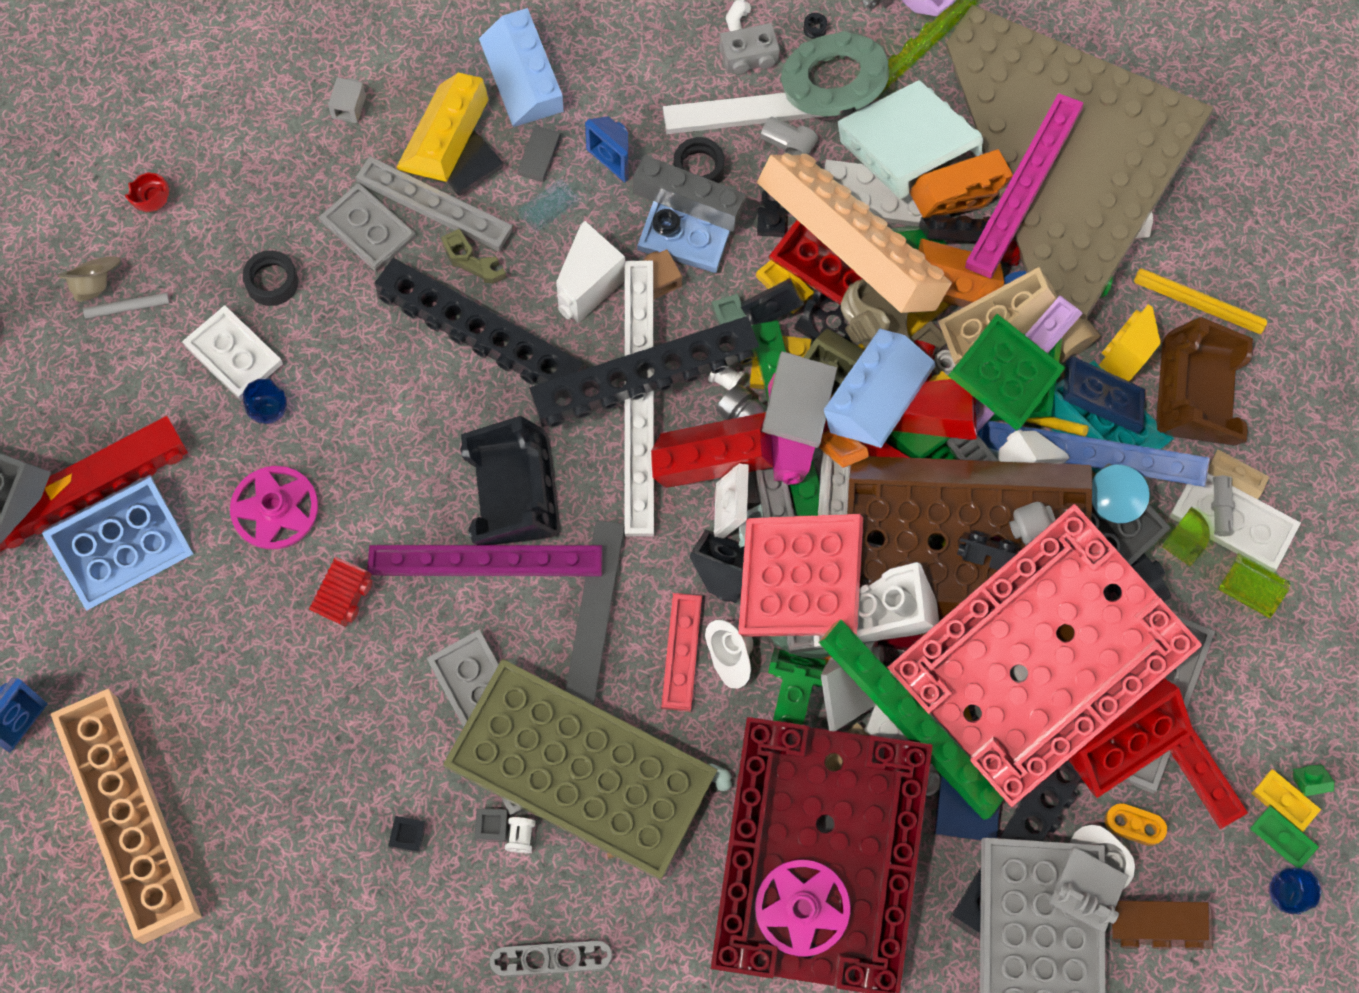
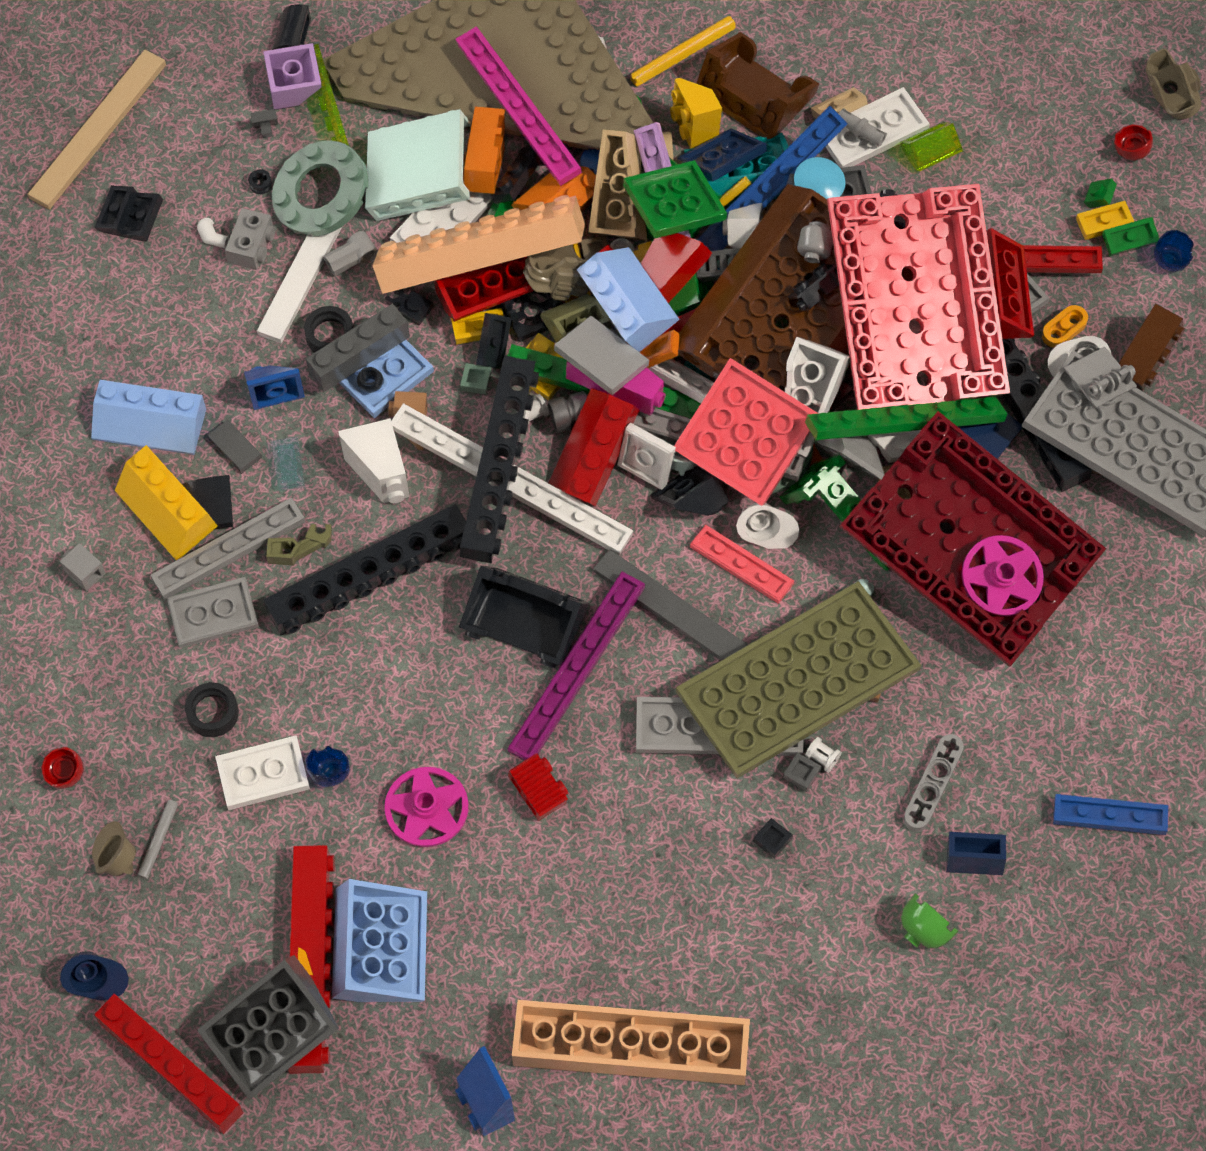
camera: 55 degrees left, 5 degrees down
clear neon green brick [1161,506,1210,567] -> none

